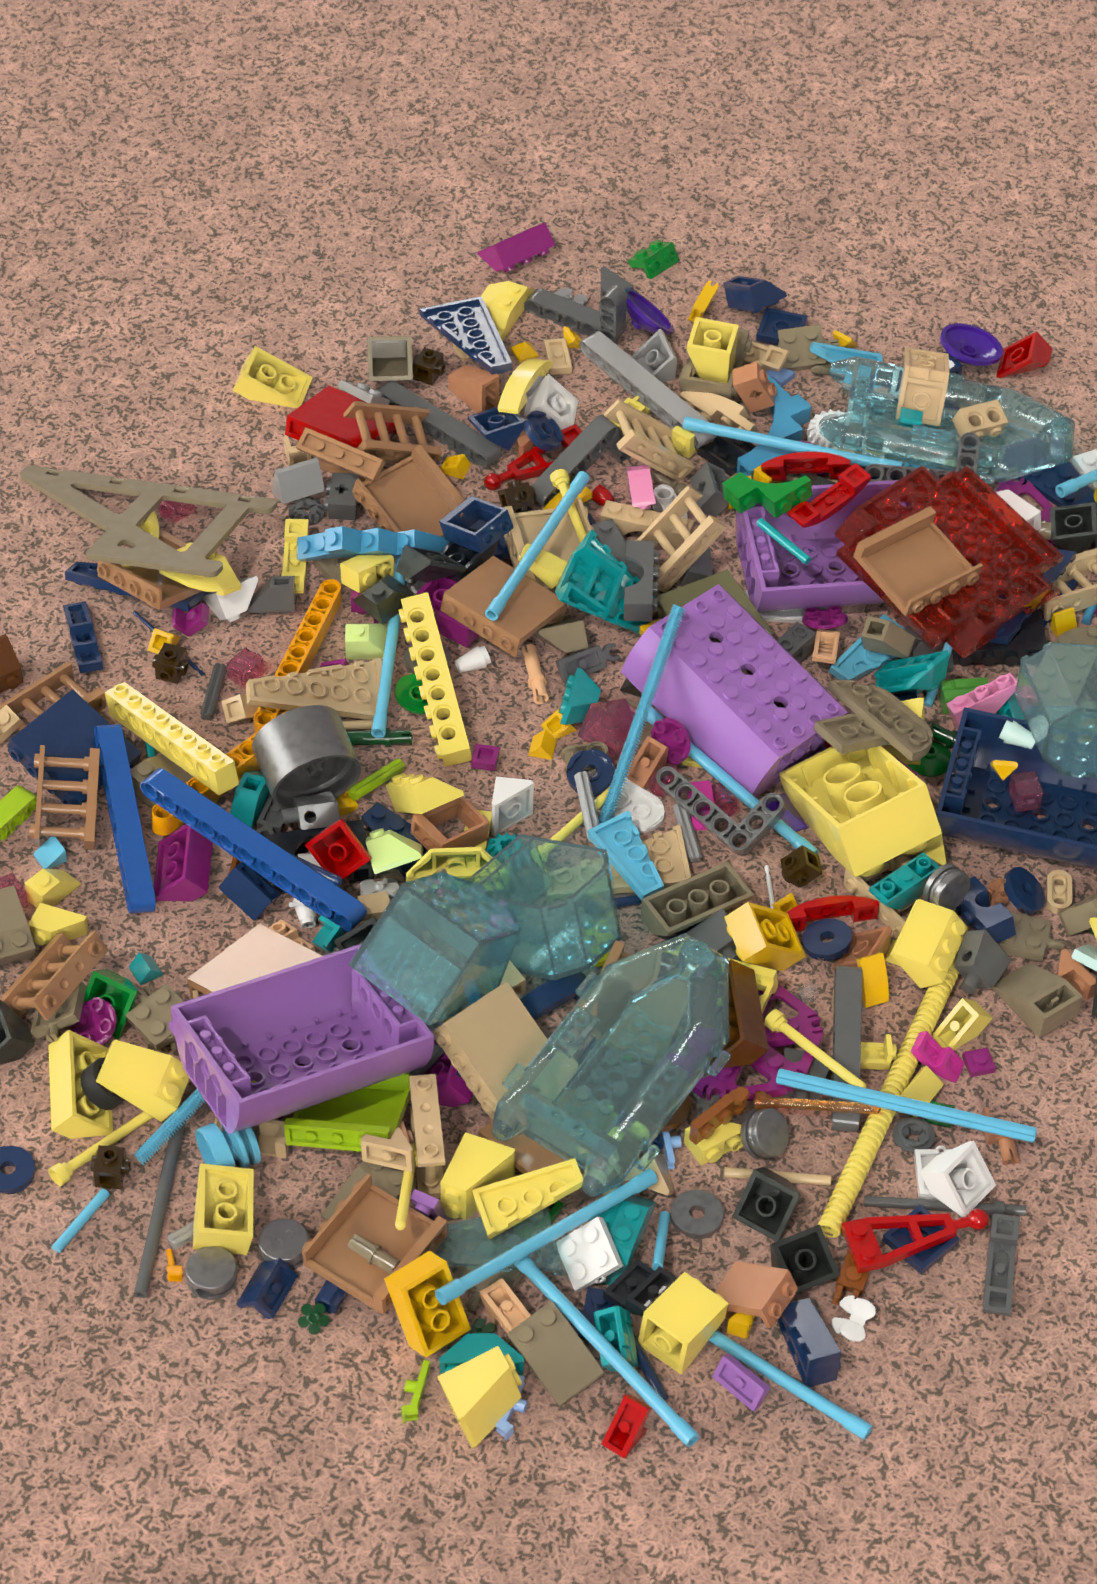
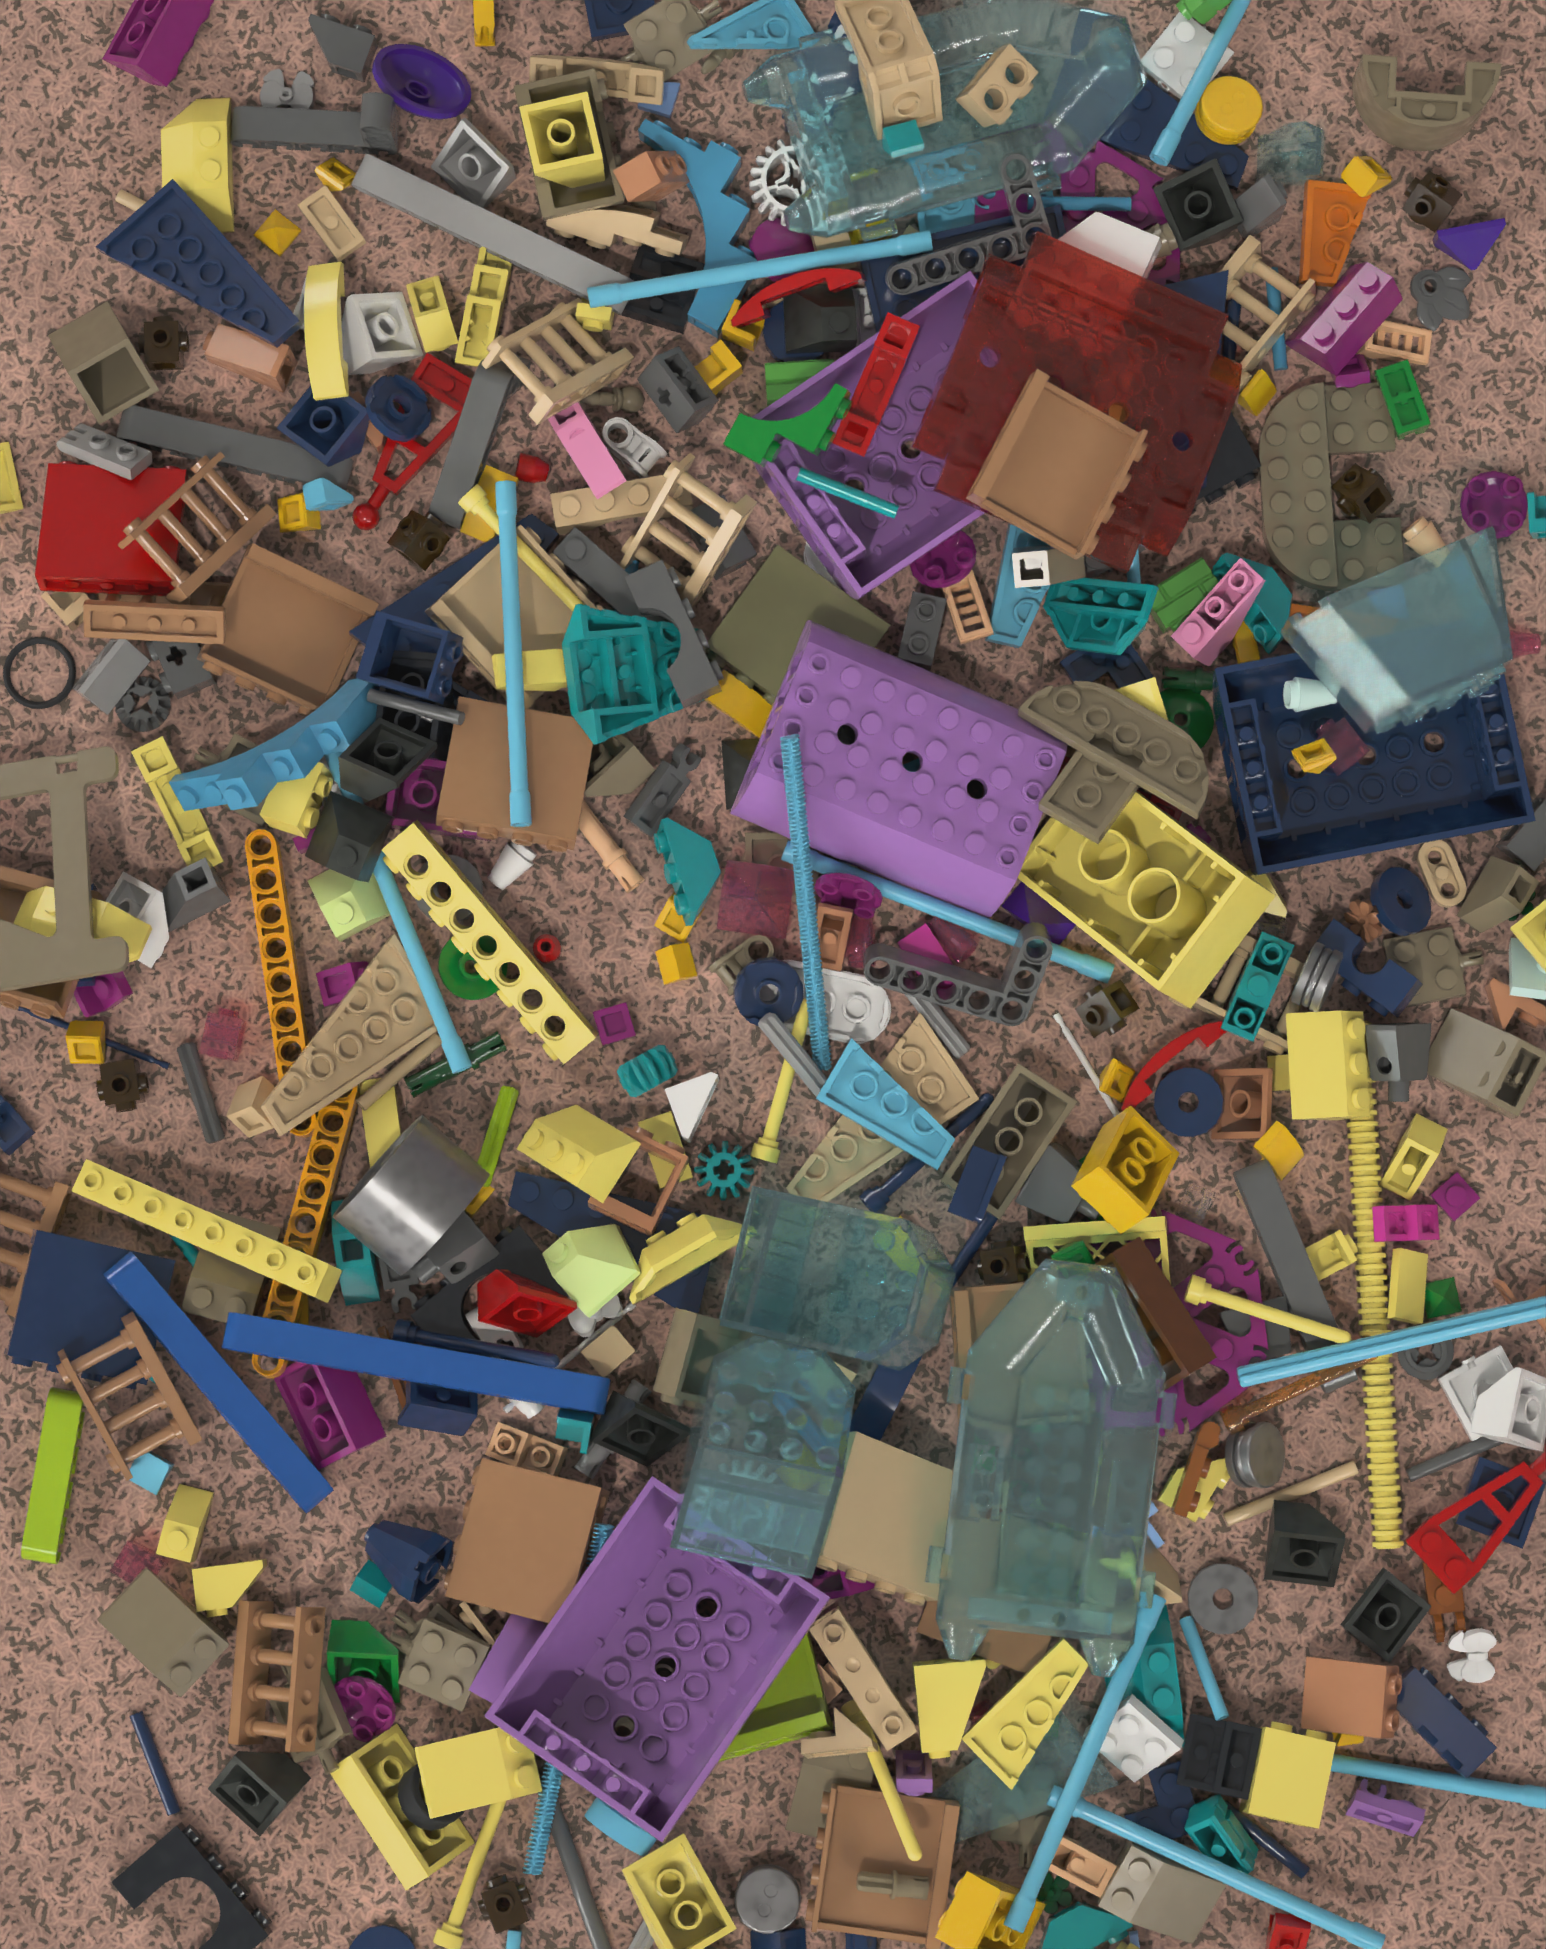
camera: 20 degrees left, 35 degrees up
none -> black tyre [3,637,76,709]
none -> medium azure slope [303,478,354,511]
none -> dark blue cone [364,1520,455,1604]
none -> dark grey bar [367,688,465,725]
none -> light yellow slope [406,275,458,353]
none -> red hose [533,934,562,963]
none -> teal gear [617,1045,678,1097]
none -> dark blue panel [947,1145,1007,1225]

